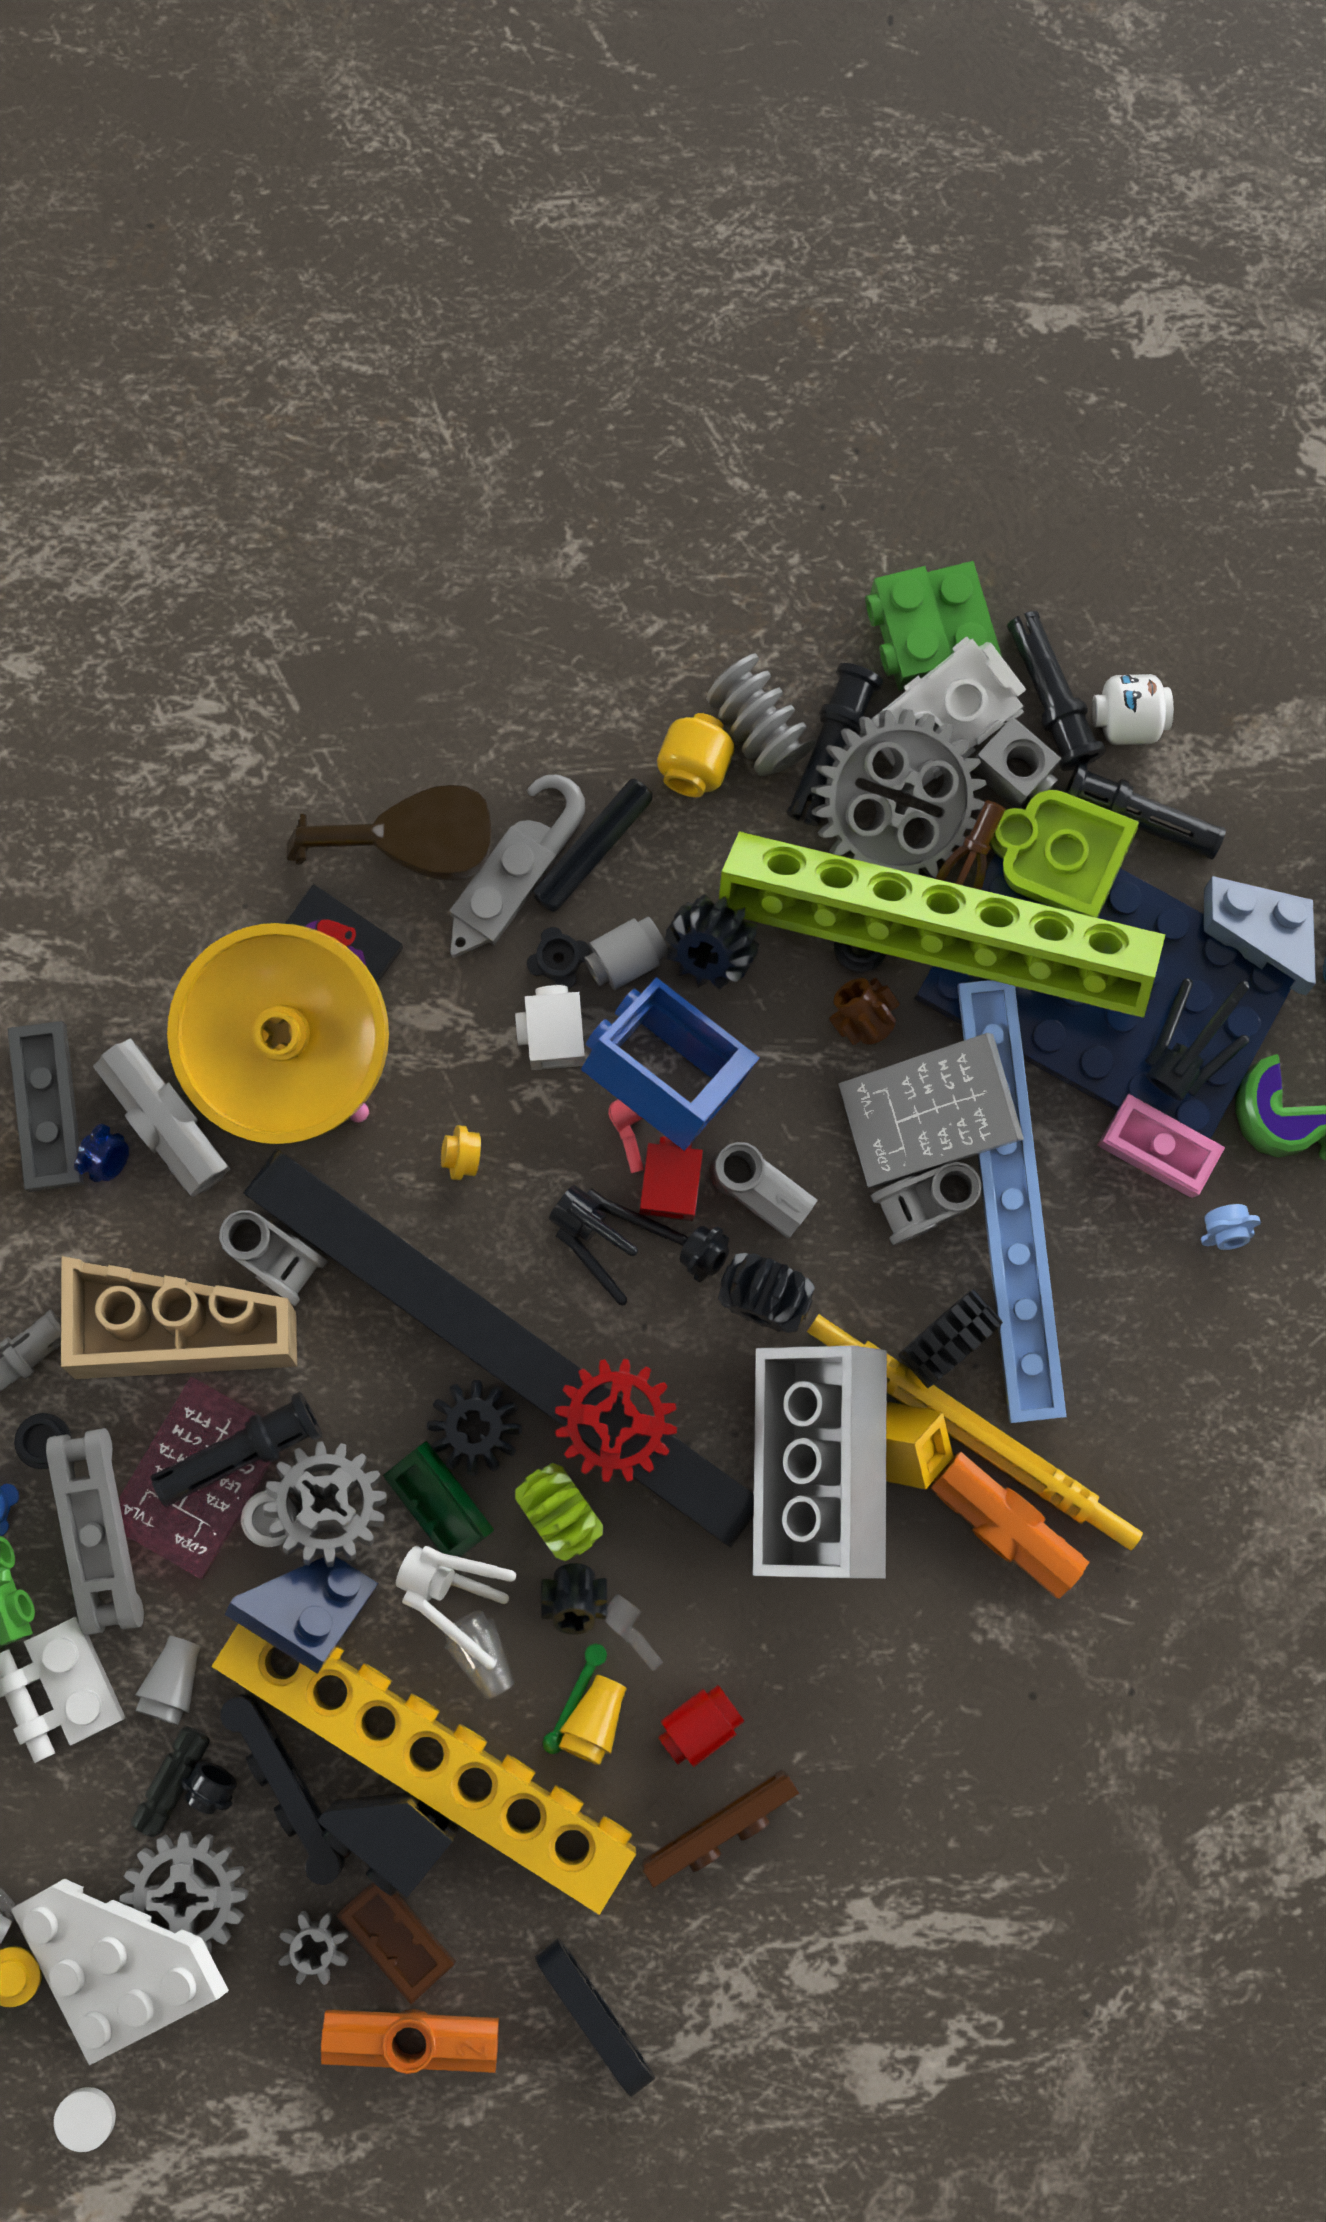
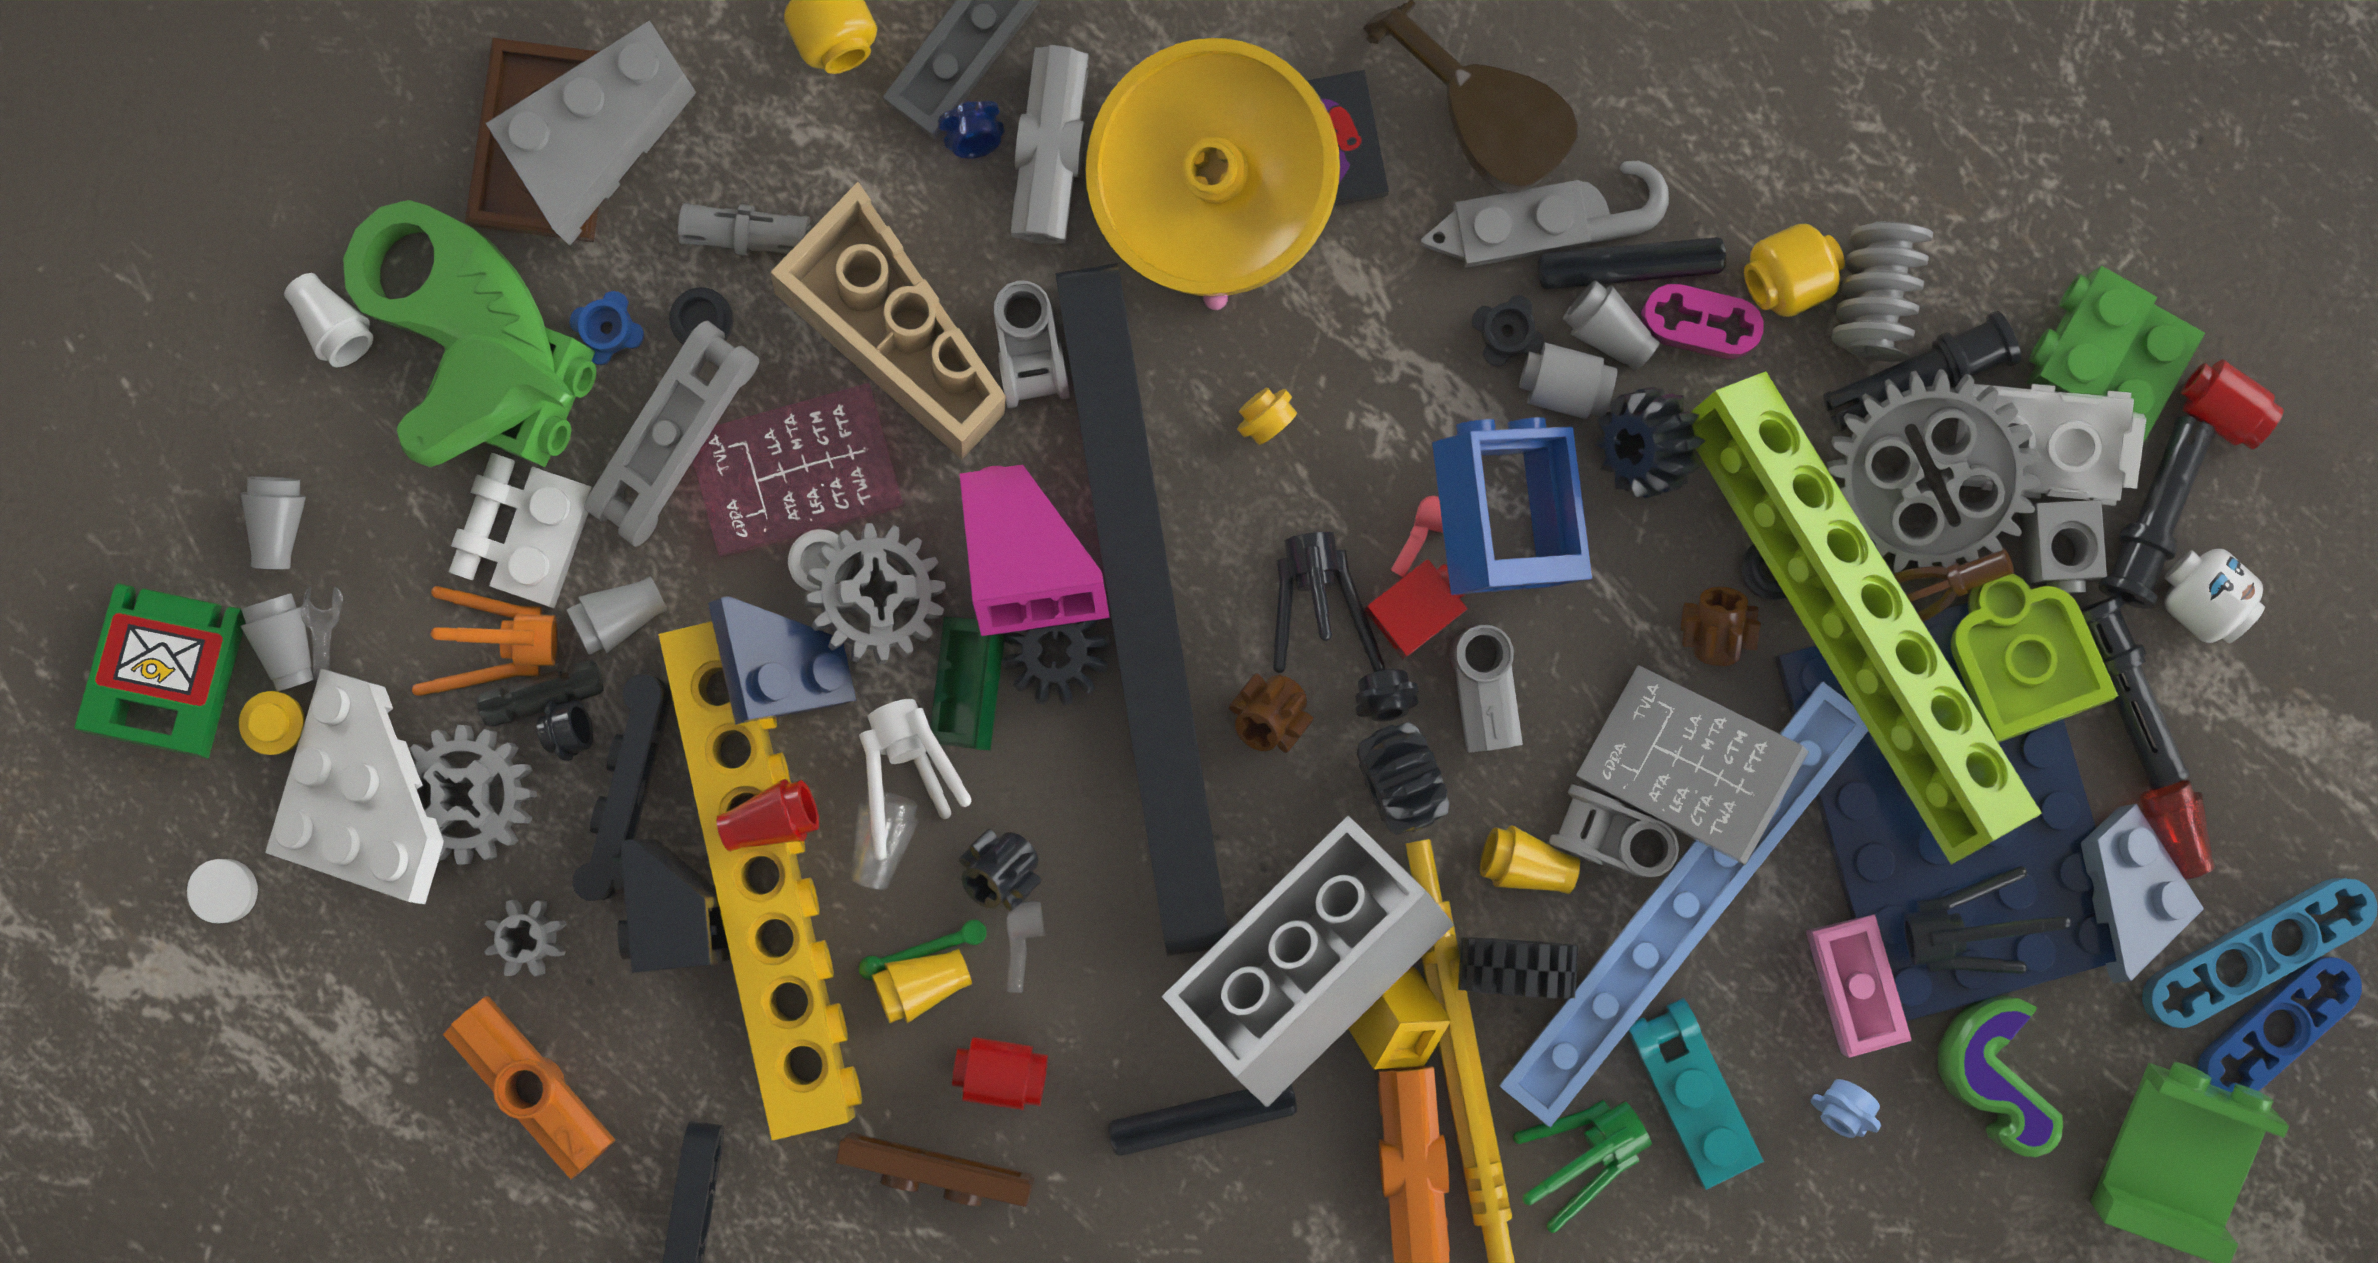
camera: 55 degrees right, 5 degrees up
black pin [150,1392,322,1508] -> none
reddish brown plate [336,1882,456,2004] -> none
white brick [515,985,585,1070] -> none
lime gear [515,1463,603,1561] -> none
red gear [555,1359,677,1482] -> none
none -> orange plant [412,586,558,696]
none -> red cone [716,779,819,852]
none -> dark pink slope [959,464,1109,636]
none -> black axle [1108,1084,1297,1156]
none -> reddish brown gear [1229,673,1314,753]
none -> yellow cone [1480,825,1580,894]
none -> green plant [1513,1099,1652,1233]
none -> light grey cone [1563,280,1659,371]
none -> teal plate [1627,998,1764,1190]
none -> dark pink beam [1641,284,1764,359]
none -> clear red cone [2140,779,2215,880]
none -> red brick [2181,359,2284,450]

